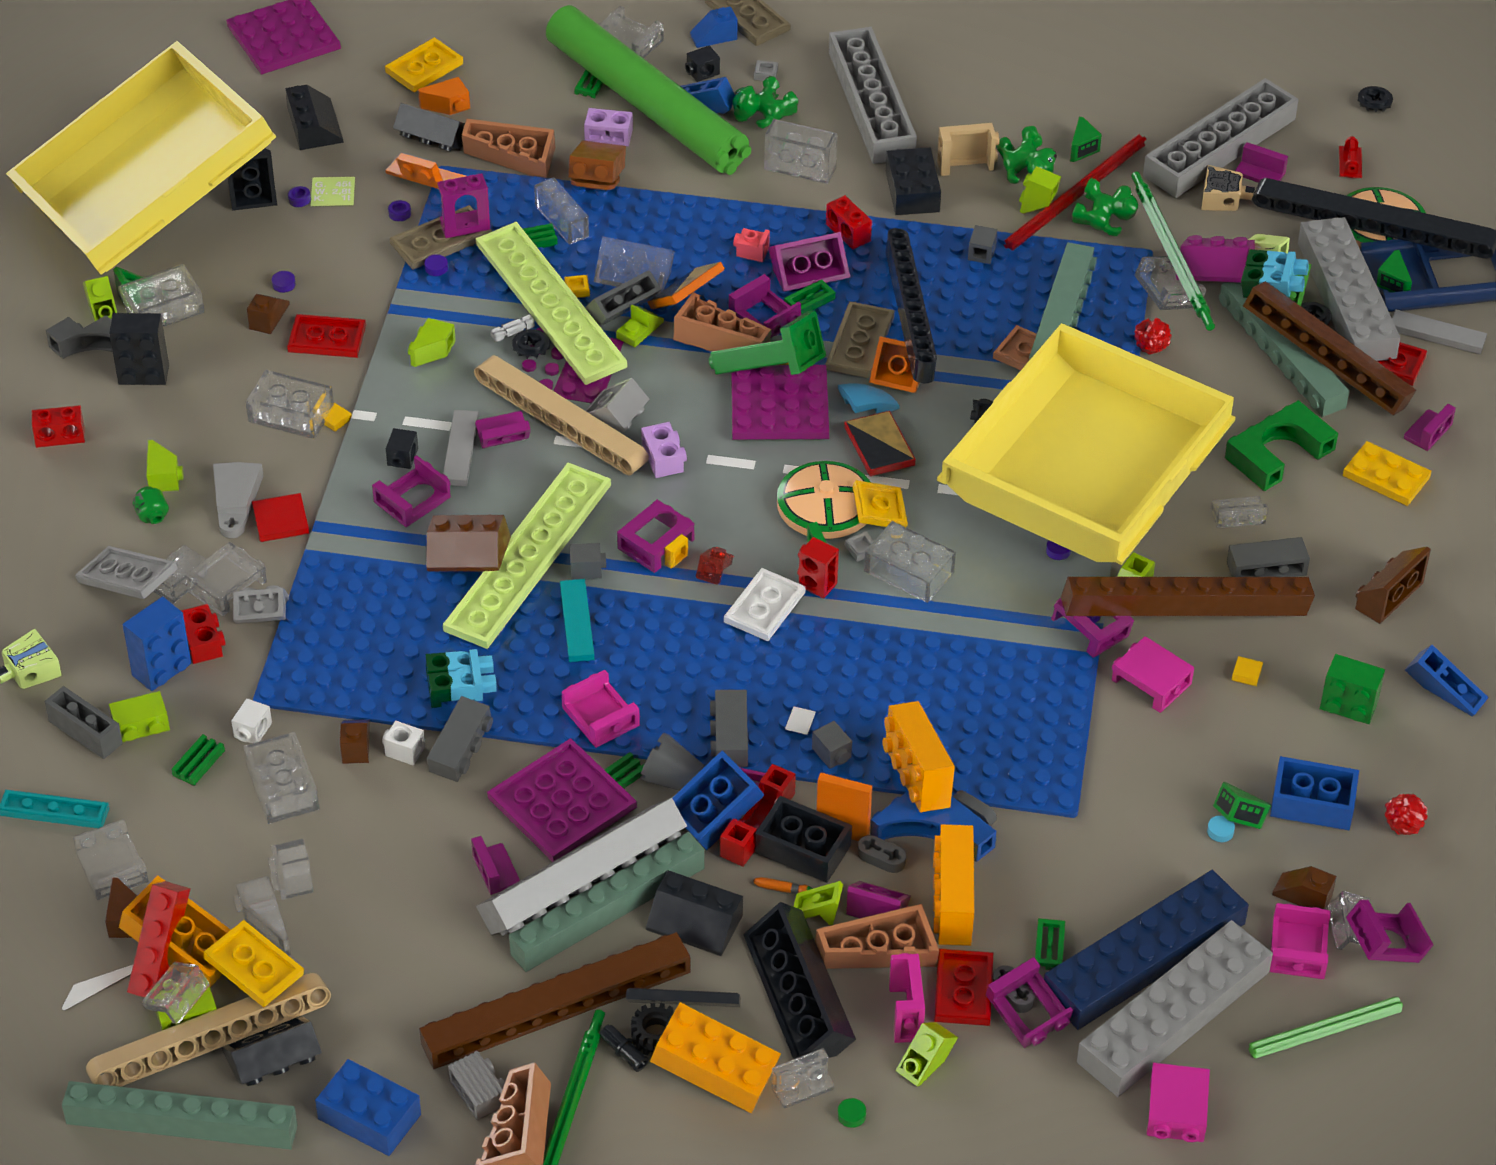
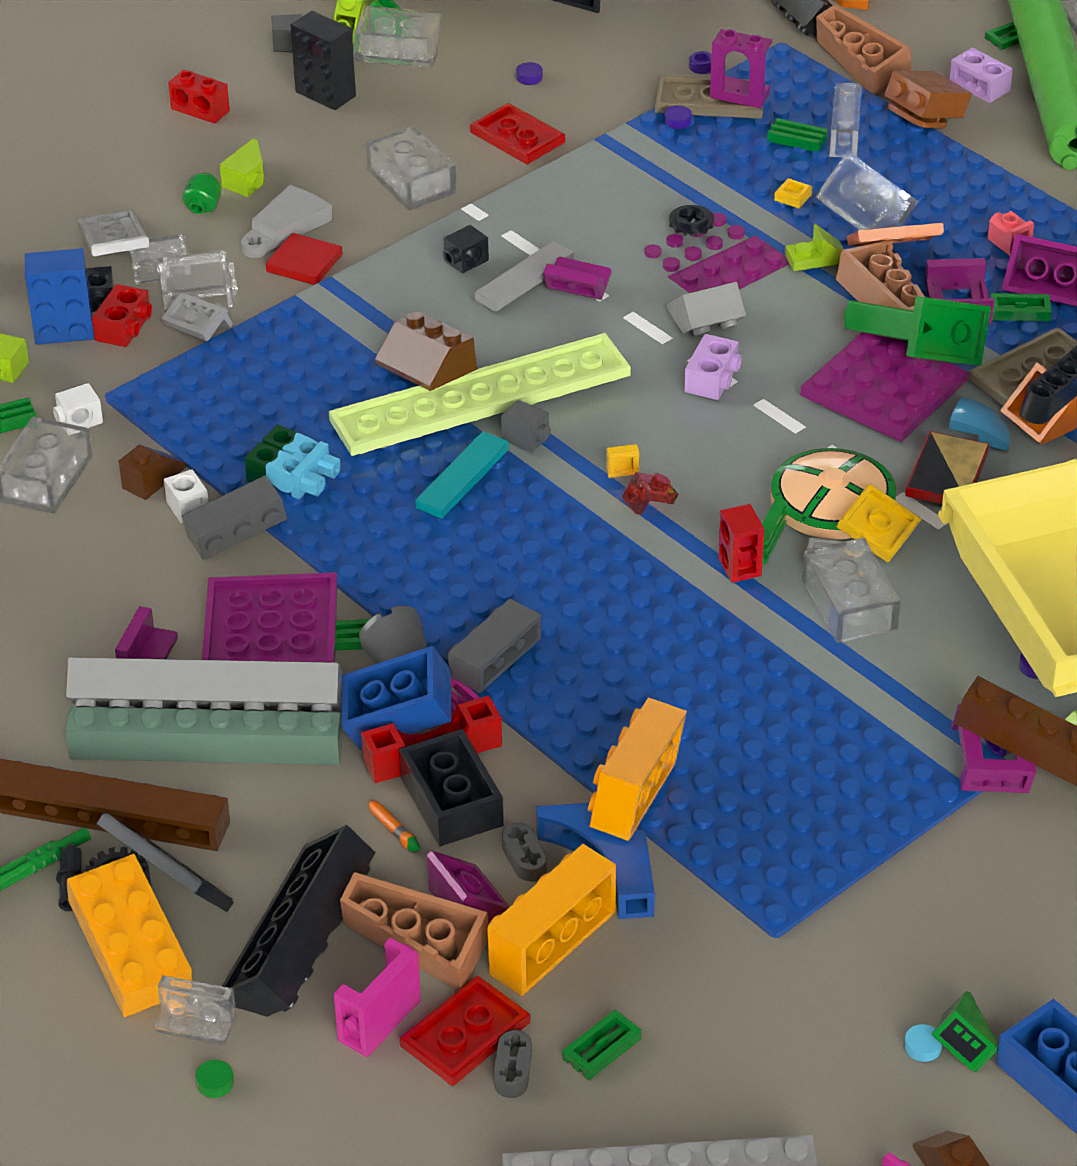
camera: 40 degrees right, 5 degrees down
reddish brown slope [247,294,290,334] -> none
dark purple tile [288,186,311,207] -> none
yellowish green sticker [311,177,355,206] -> none
yellow tile [317,403,352,432] -> none
magenta panel [372,455,451,528] -> none
orange bracket [385,153,466,189] -> none
lime slope [408,318,456,367] -> none
tan beam [474,355,649,476] -> none
yellowish green plate [476,222,627,385] -> none
light grey axle [490,314,535,342] -> none
dark pink panel [562,670,640,748] -> none
dark grey brick [585,270,662,326] -> none
magenta panel [617,499,695,573] -> none
black slope [646,870,743,956] -> none
white tile [724,568,806,641] -> none
white sticker [785,707,816,735] -> none
lime slope [793,881,843,926] -> none
dark grey brick [812,721,852,769] -> none
orange tile [817,772,872,841] -> none
lime slope [895,1022,958,1086] -> none
dark grey beam [953,790,997,826] -> none
magenta panel [986,957,1073,1048] -> none
dark blue brick [1044,869,1249,1030] -> none
dark pink panel [1112,636,1194,713] -> none

